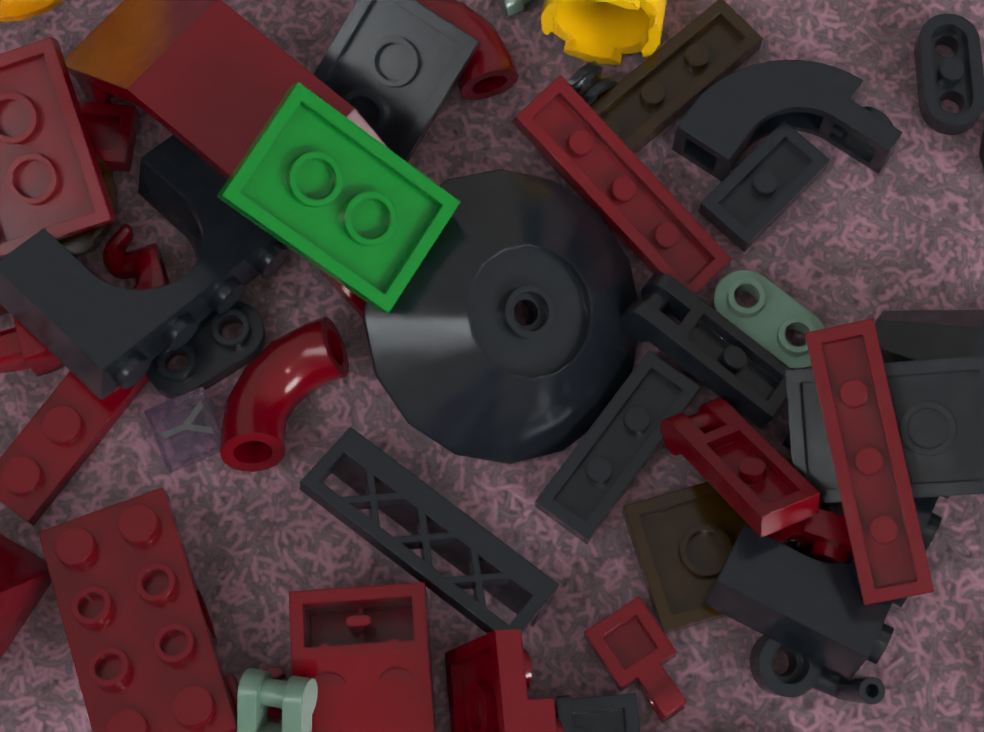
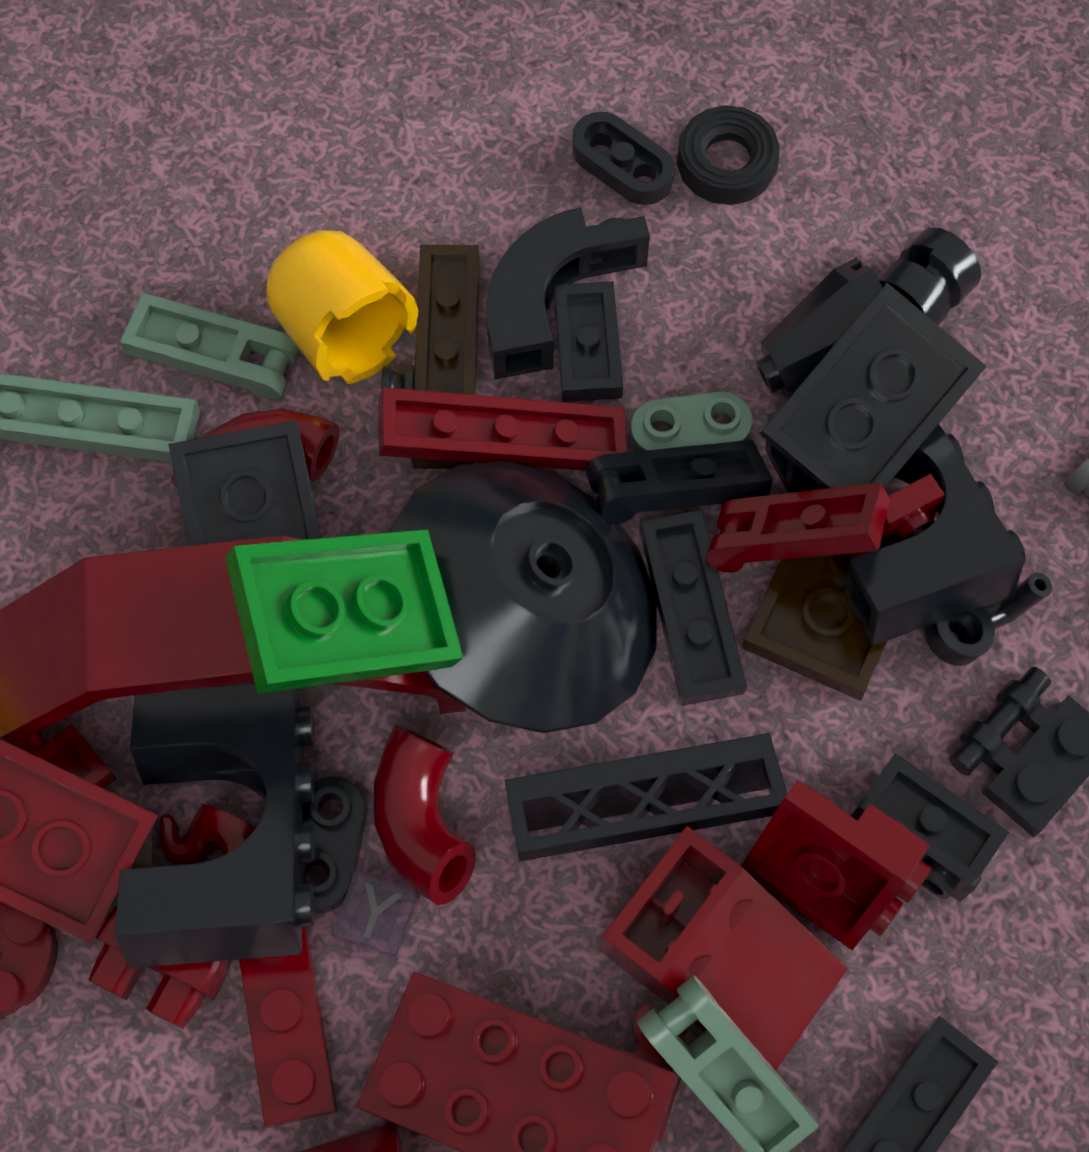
camera: 50 degrees left, 5 degrees down
dark red plate [584,596,686,723] -> none
dark red plate [805,318,934,605] -> none

